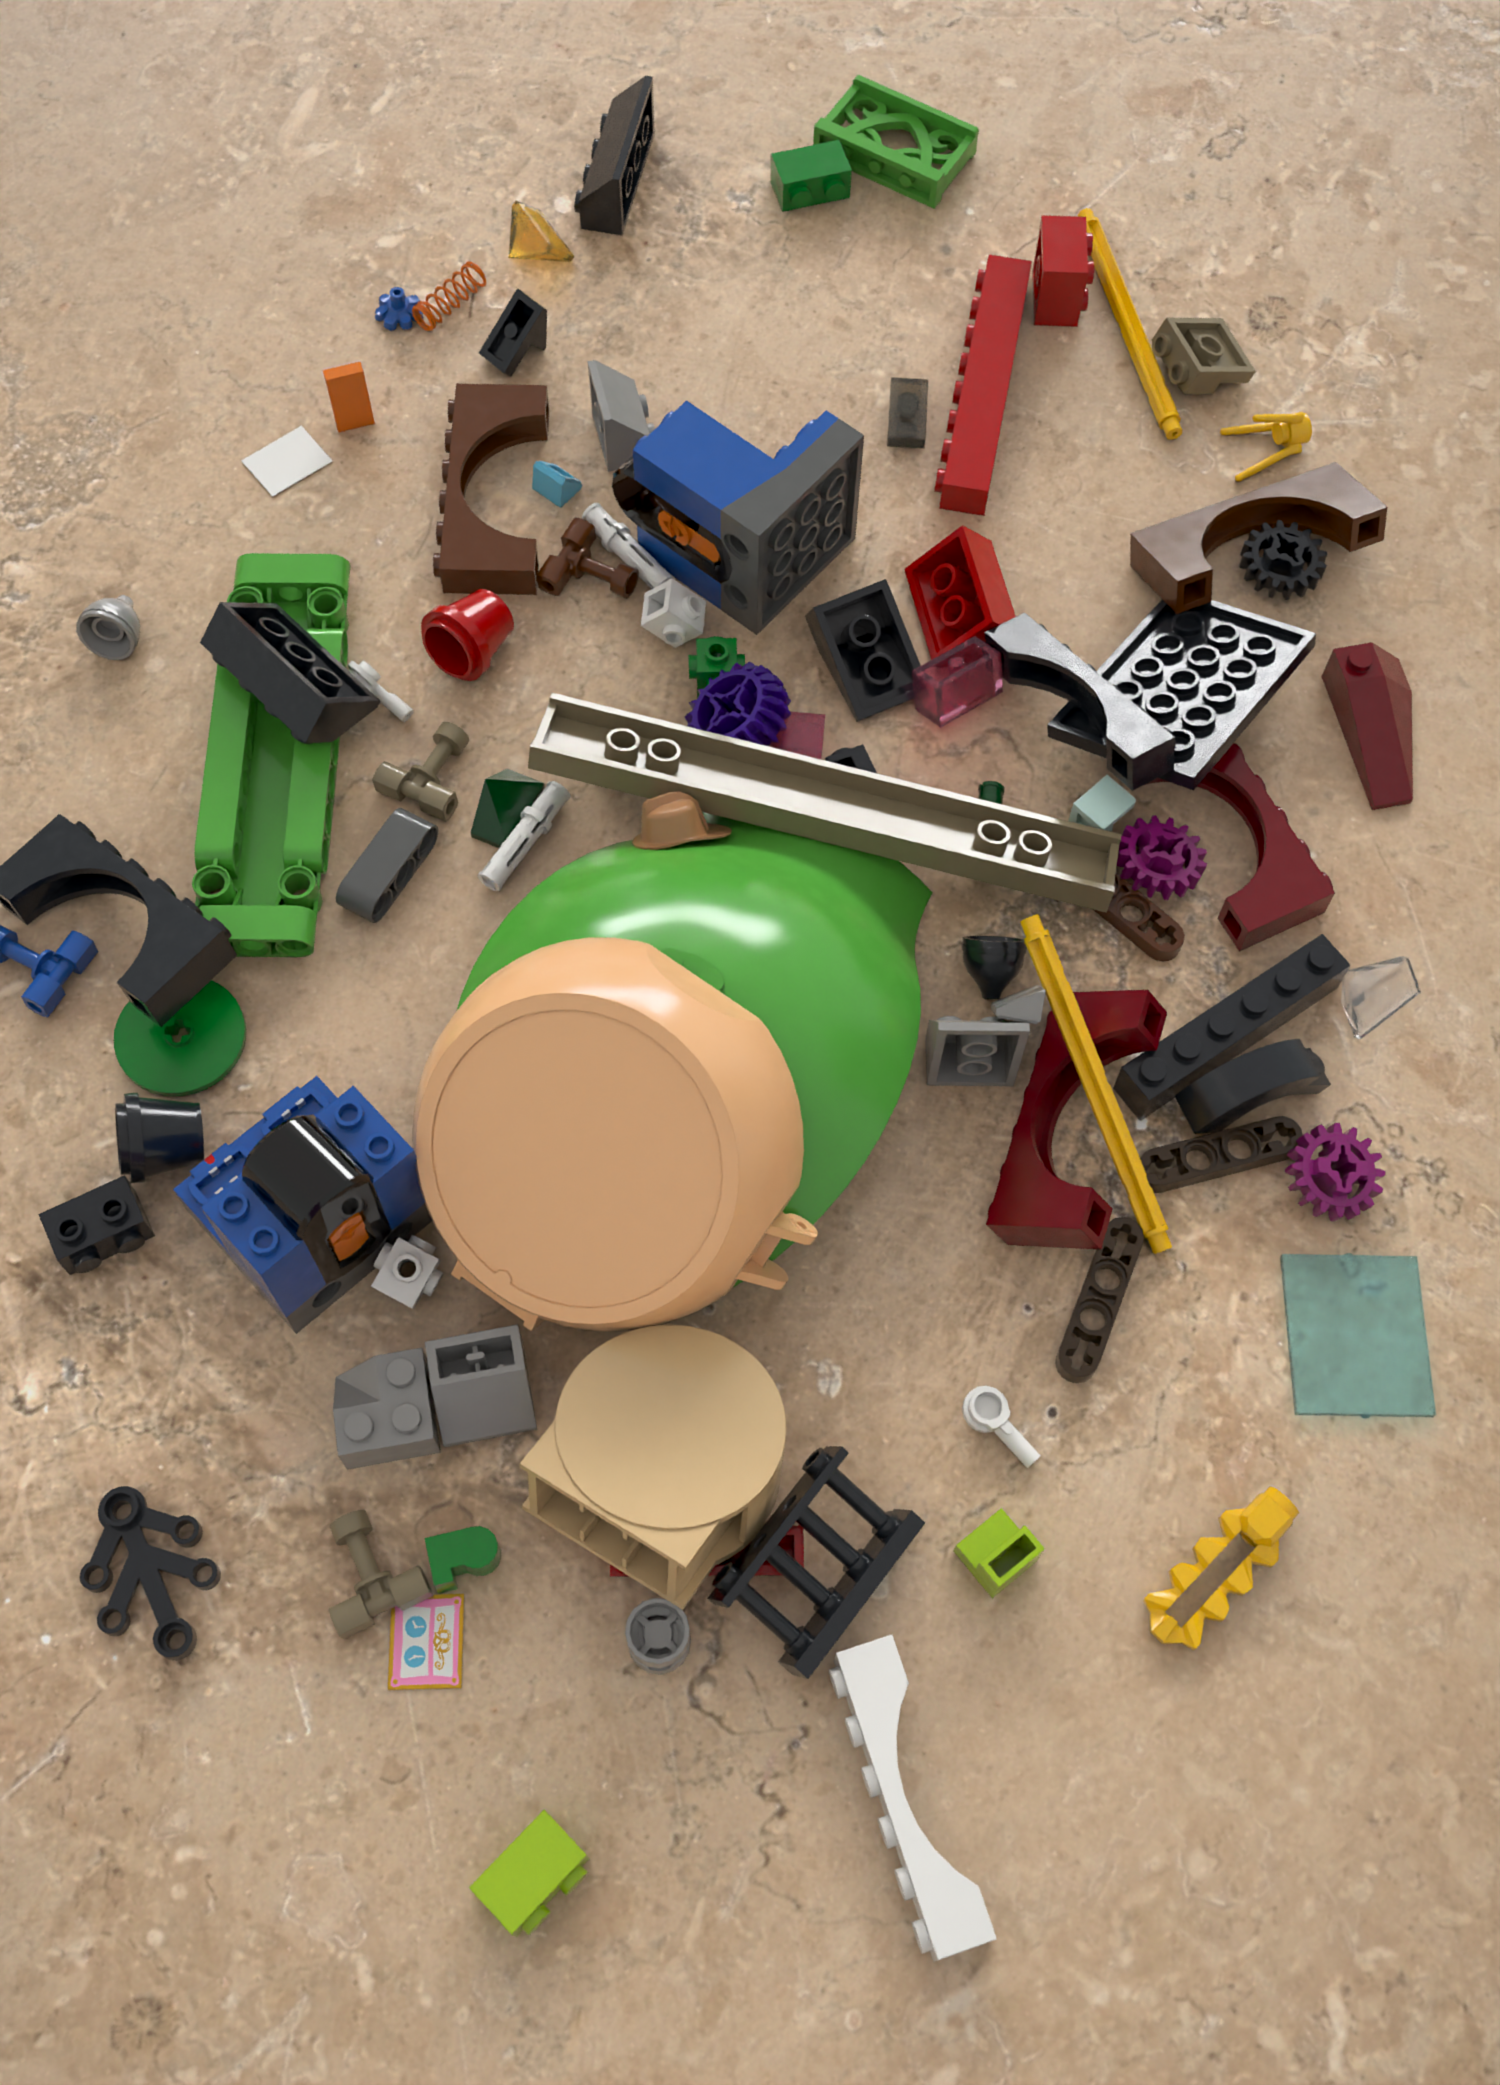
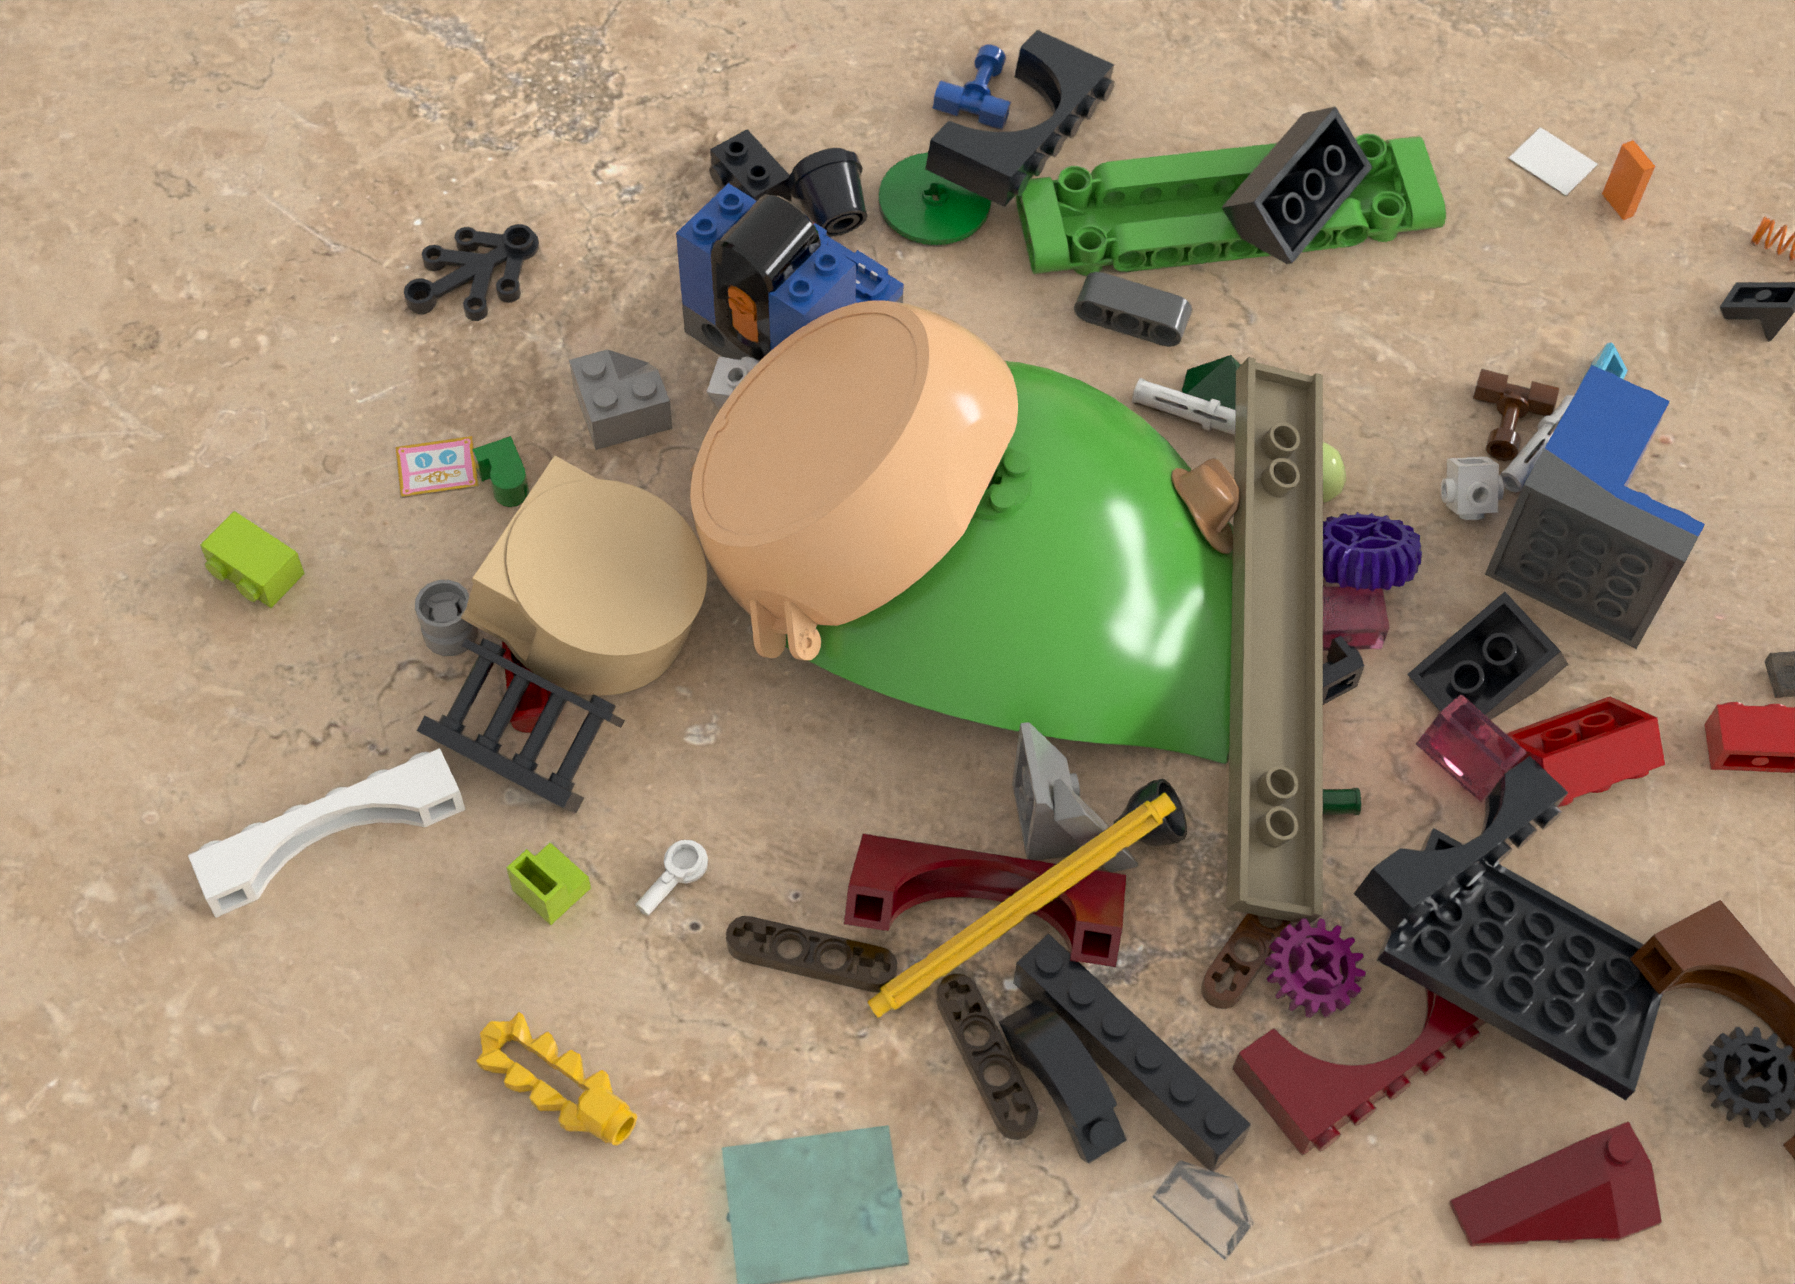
camera: 80 degrees right, 5 degrees down
light grey helmet [76,595,140,660] -> none
dark tan bar [329,1510,434,1639] -> none
white plate [348,660,414,722] -> none
dark tan bar [372,722,469,822] -> none
blue plant [375,287,424,331] -> none
red piece [421,589,514,681] -> none
light grey slope [425,1324,537,1447] -> none
reddish brown arch [433,383,550,595] -> none
light grey slope [588,360,655,472] -> none
green brick [689,636,745,698] -> none
light aqua panel [1068,775,1136,832] -> none
magenta gear [1285,1123,1386,1222] -> none

